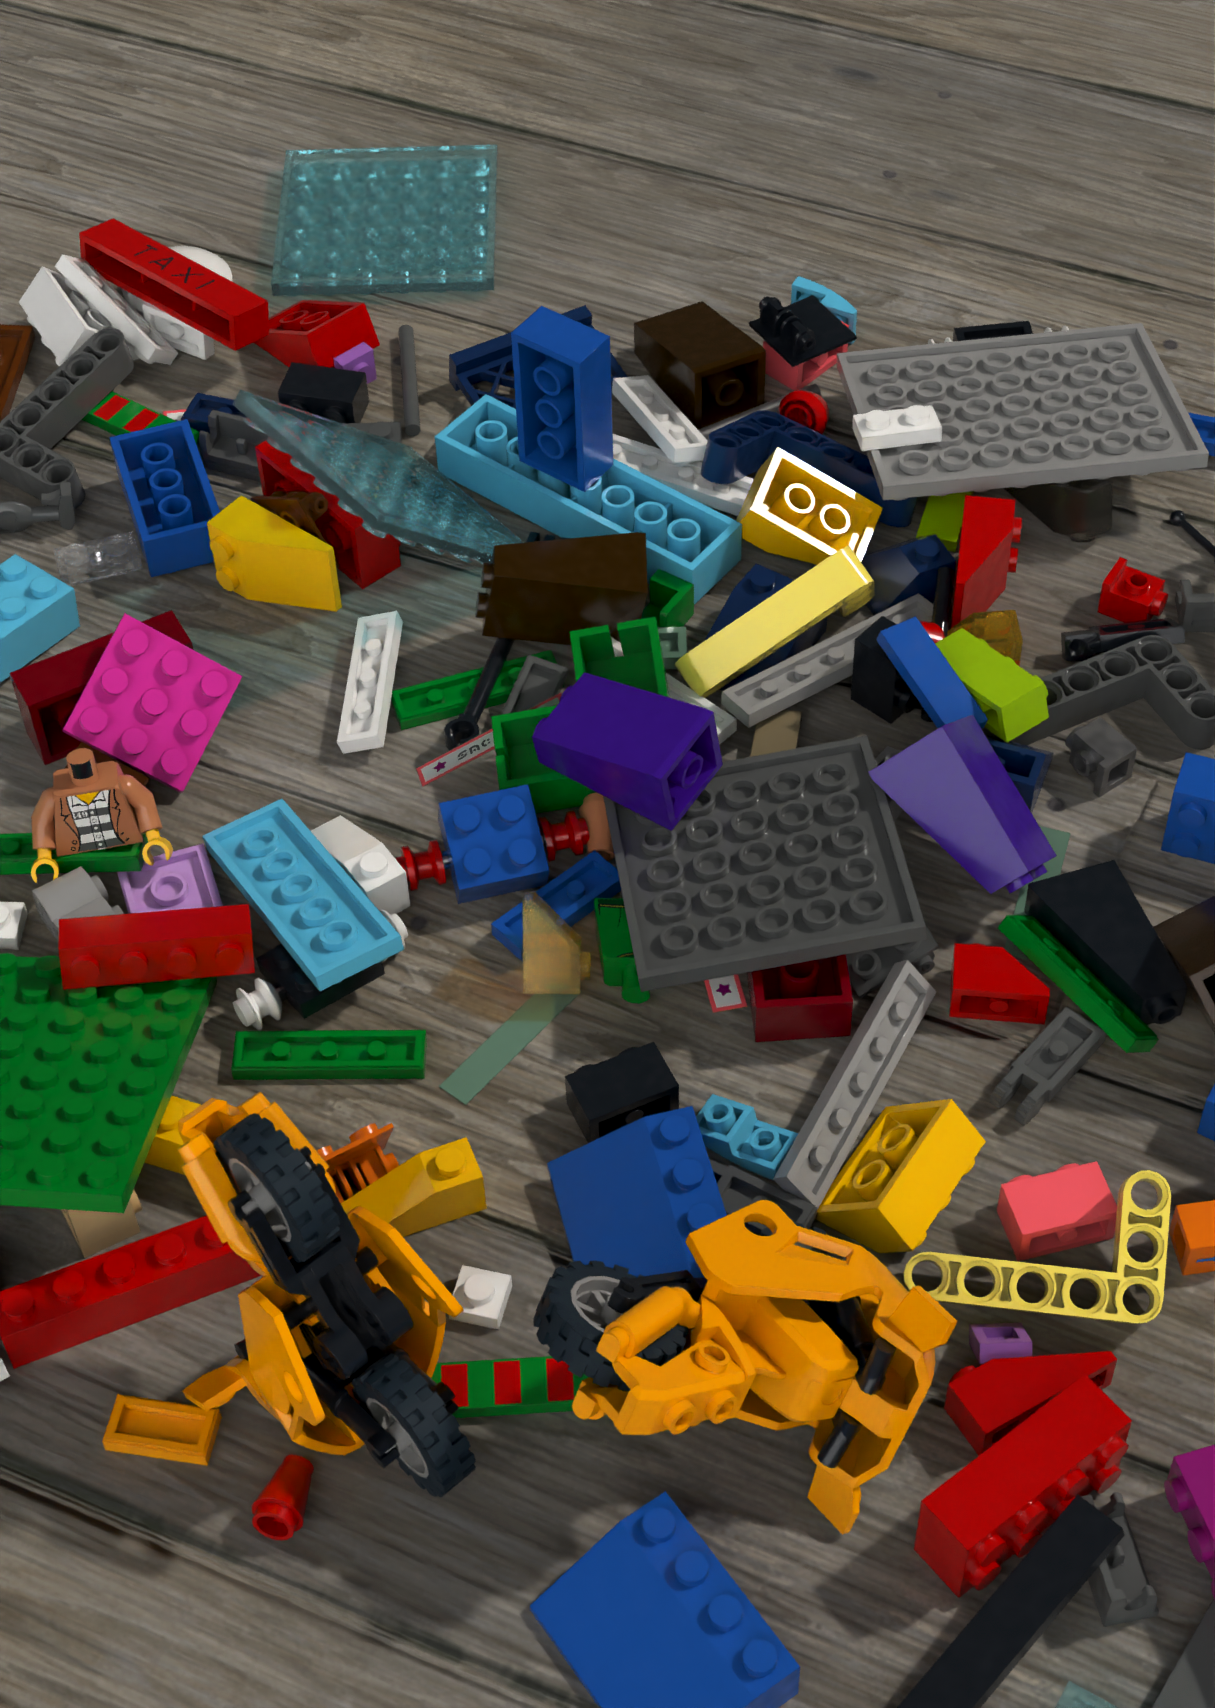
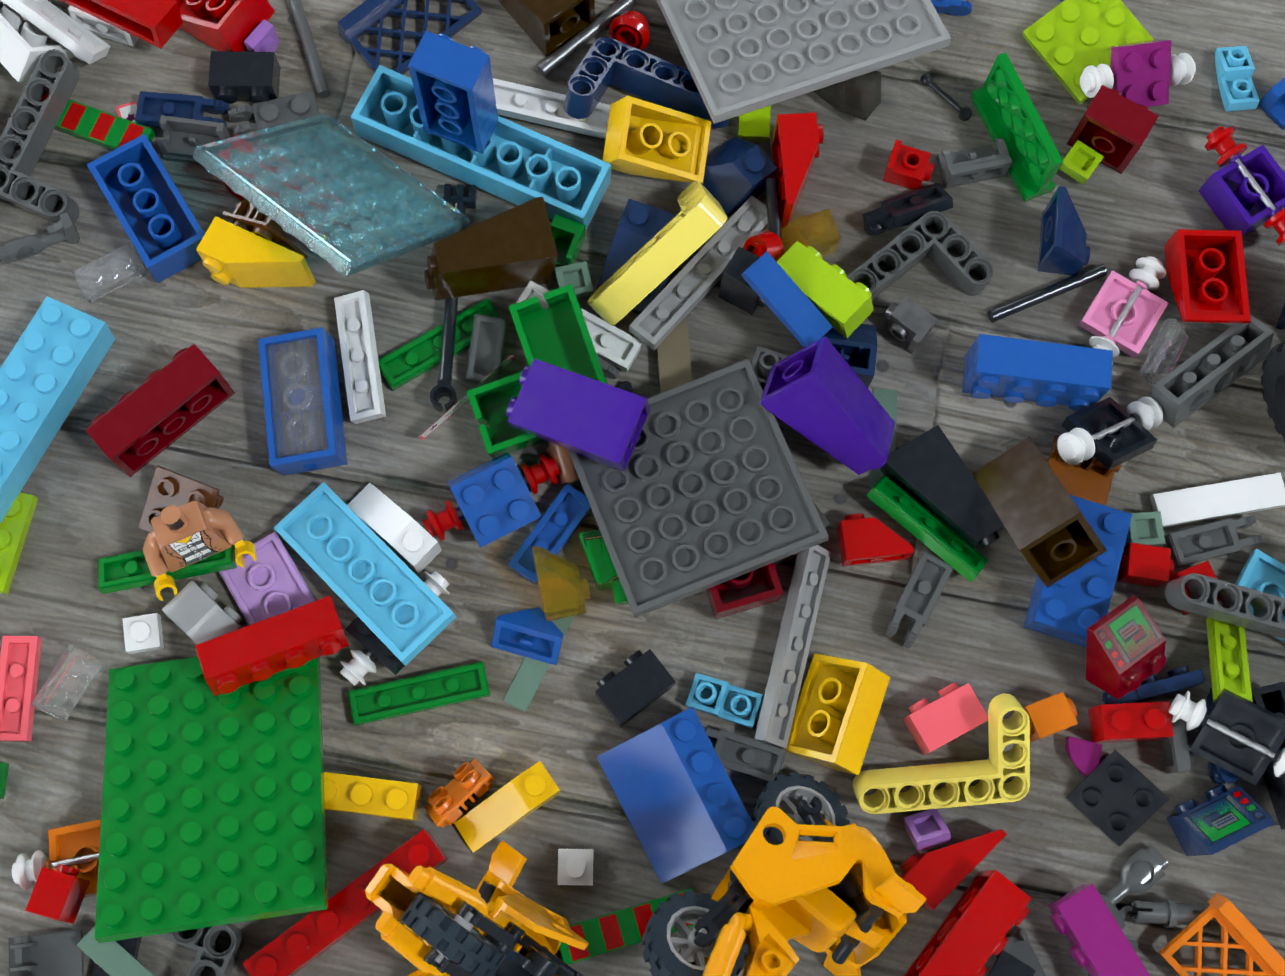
camera: 20 degrees left, 25 degrees up
dark pink plate [62,613,243,793] -> none
white plate [612,375,707,465] -> none
white plate [852,405,942,451] -> none
none -> brick [258,327,348,476]
none -> blue slope [491,607,564,665]

